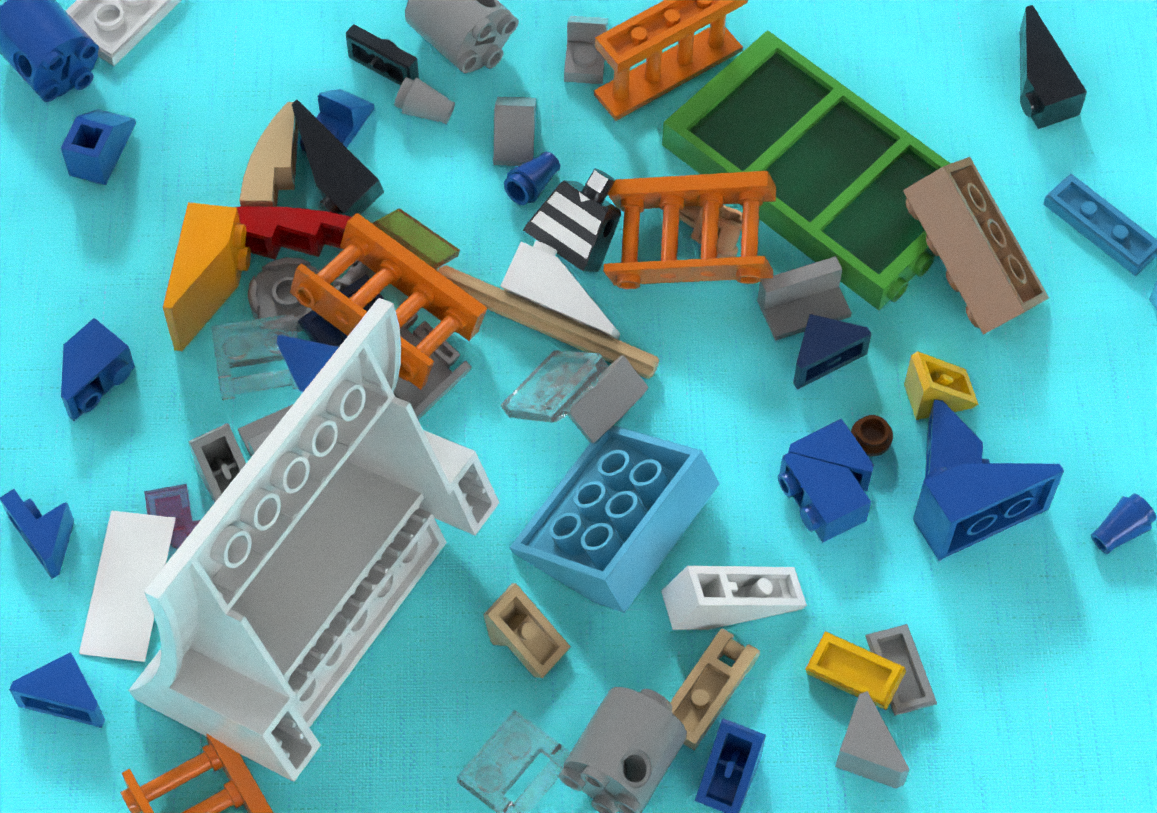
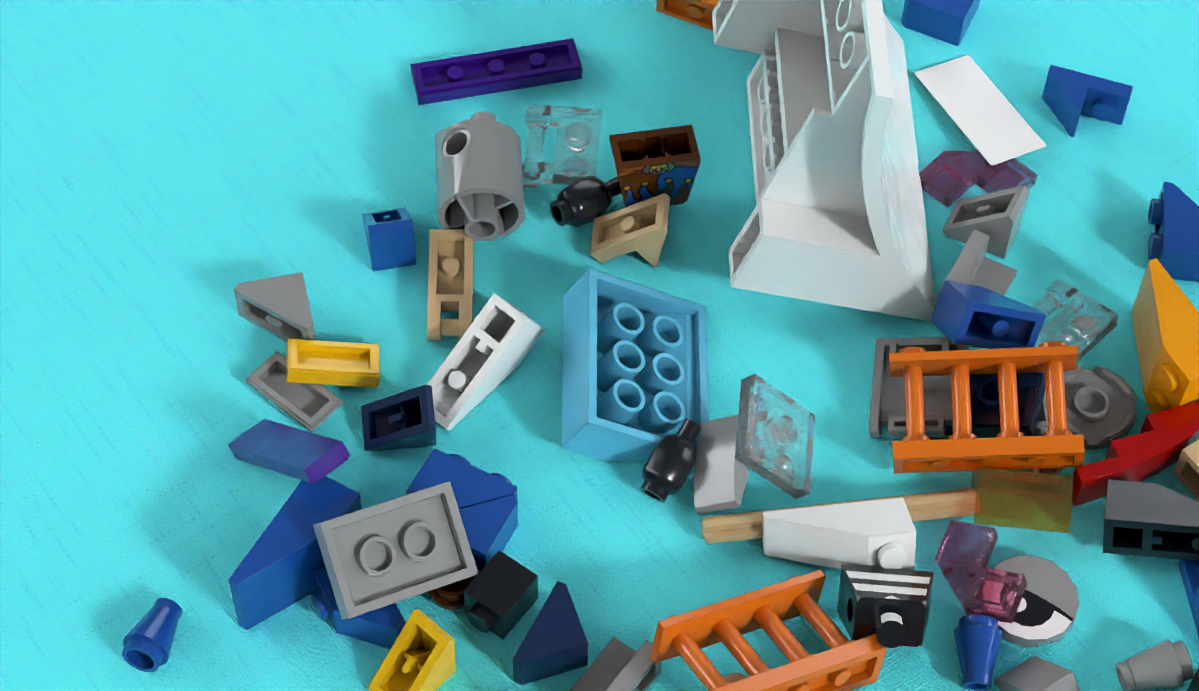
camera: 145 degrees right, 5 degrees down
none -> tile [228,419,350,484]
none -> light grey plate [313,481,478,620]
none -> dark blue slope [361,385,436,452]
none -> black brick [464,550,538,640]
none -> black plant [550,177,622,227]
none -> reddish brown torso [609,125,701,207]
none -> black plant [640,419,701,503]
none -> clear pink tile [935,520,1027,624]
none -> tile [981,555,1079,647]

